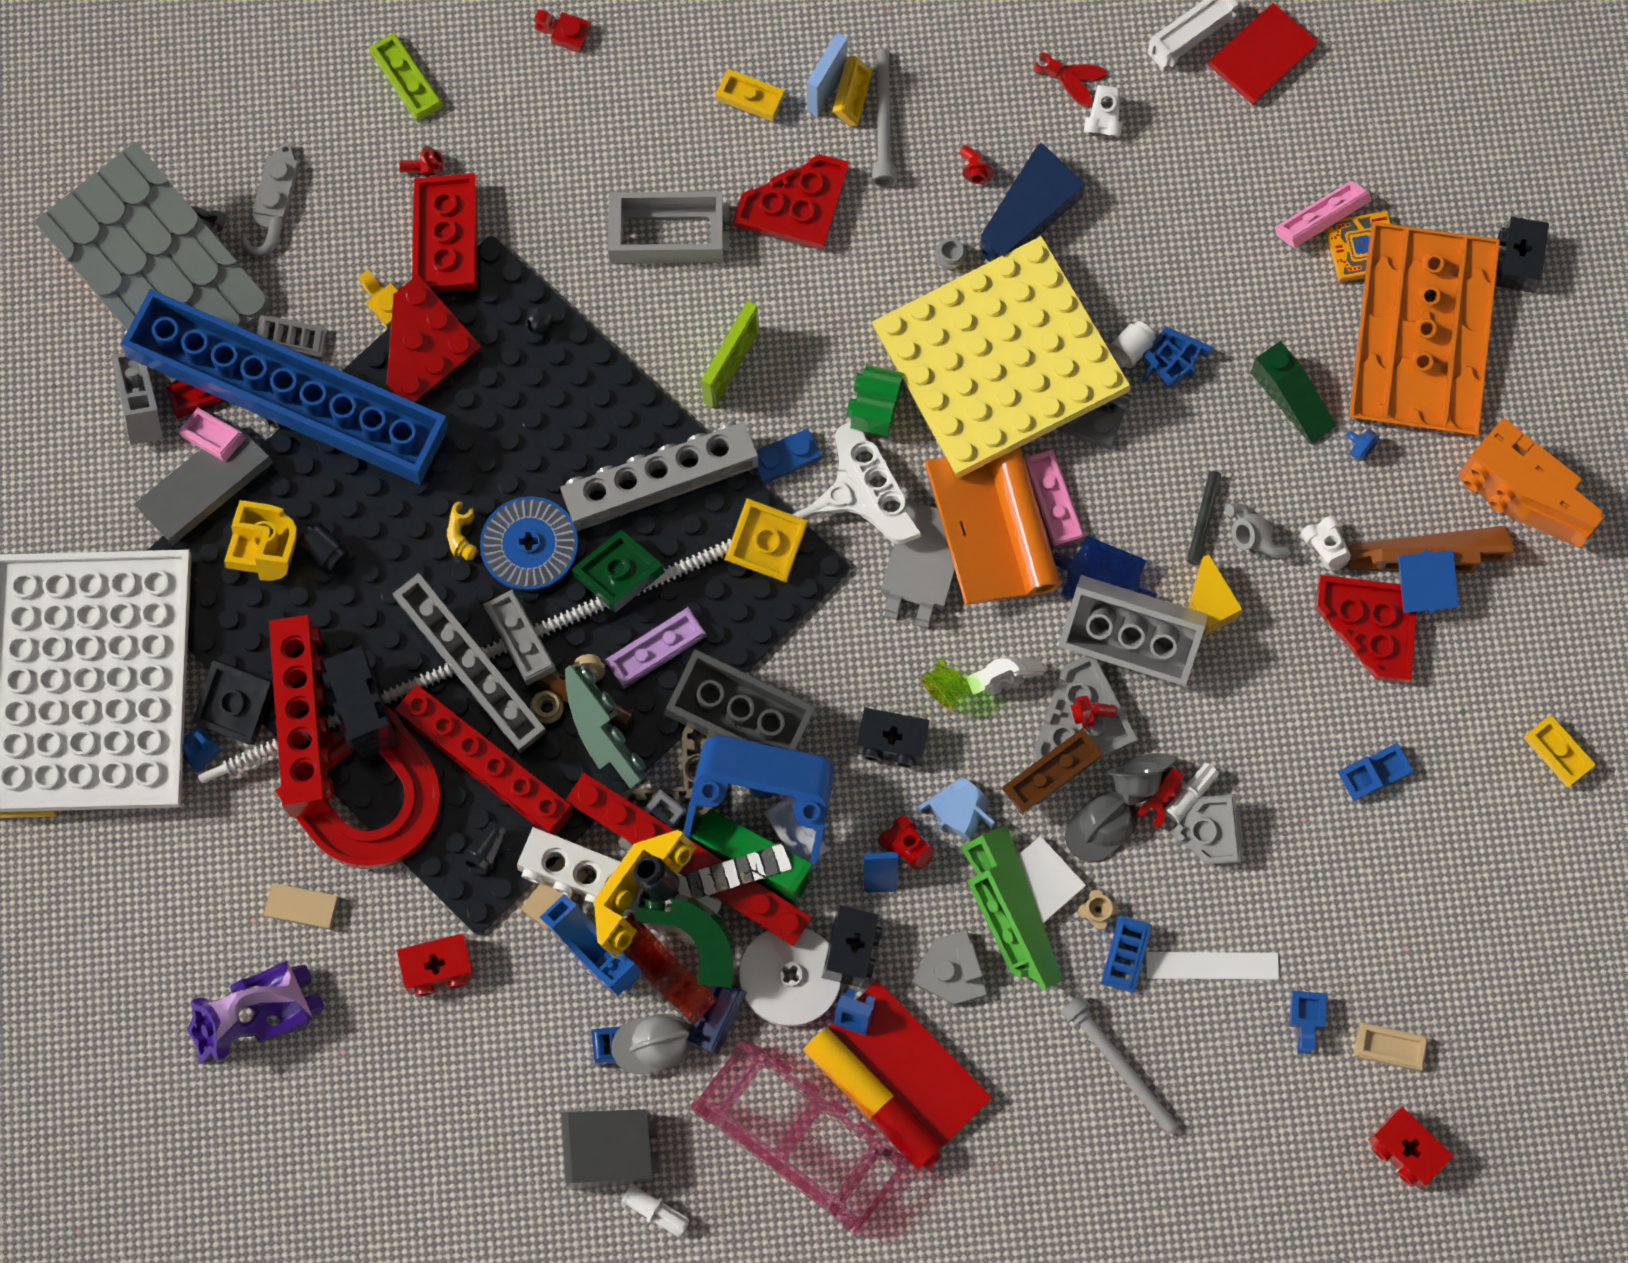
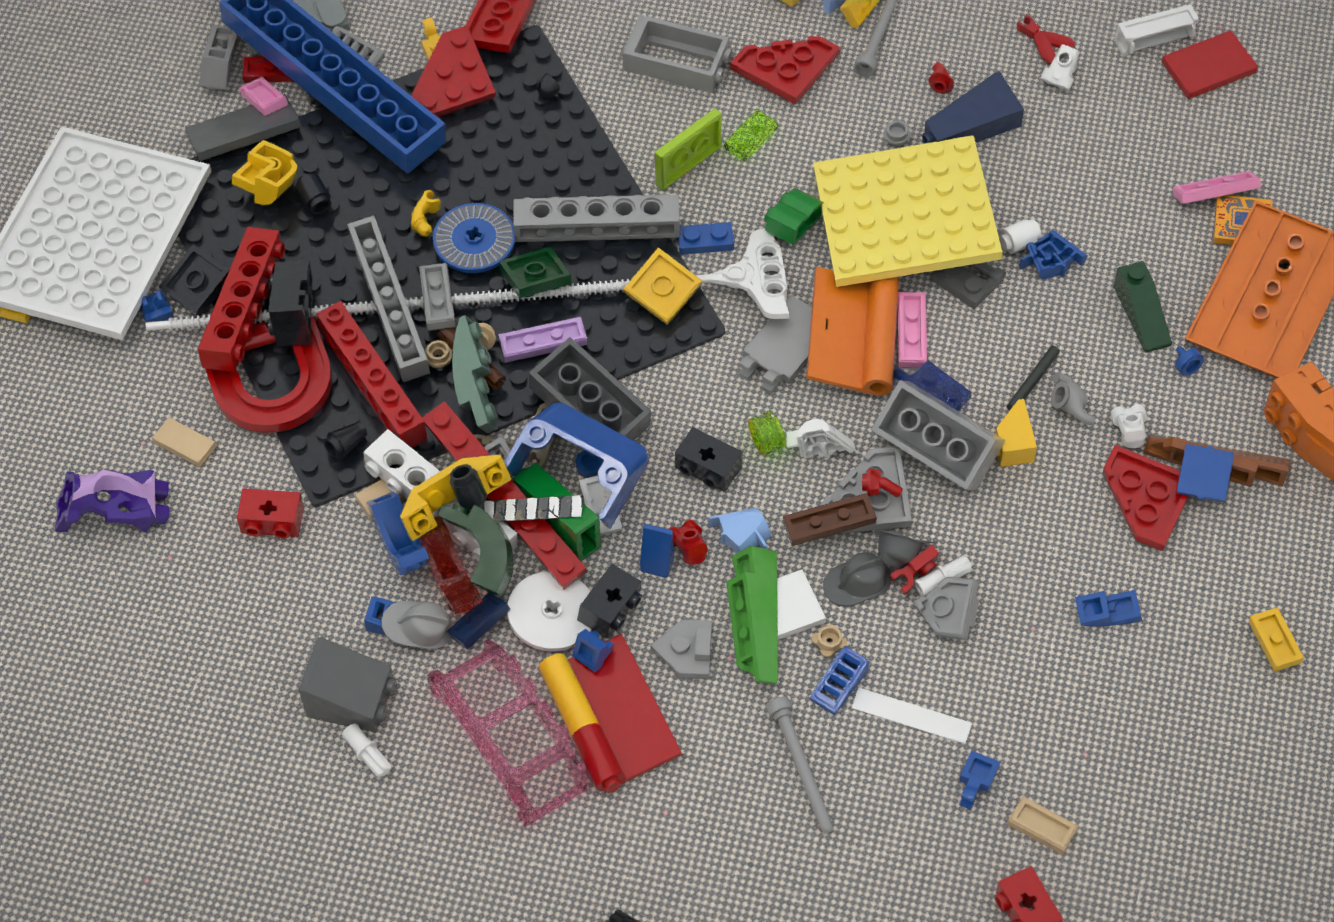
camera: 20 degrees right, 15 degrees down
none -> clear neon green plate [724,109,778,162]

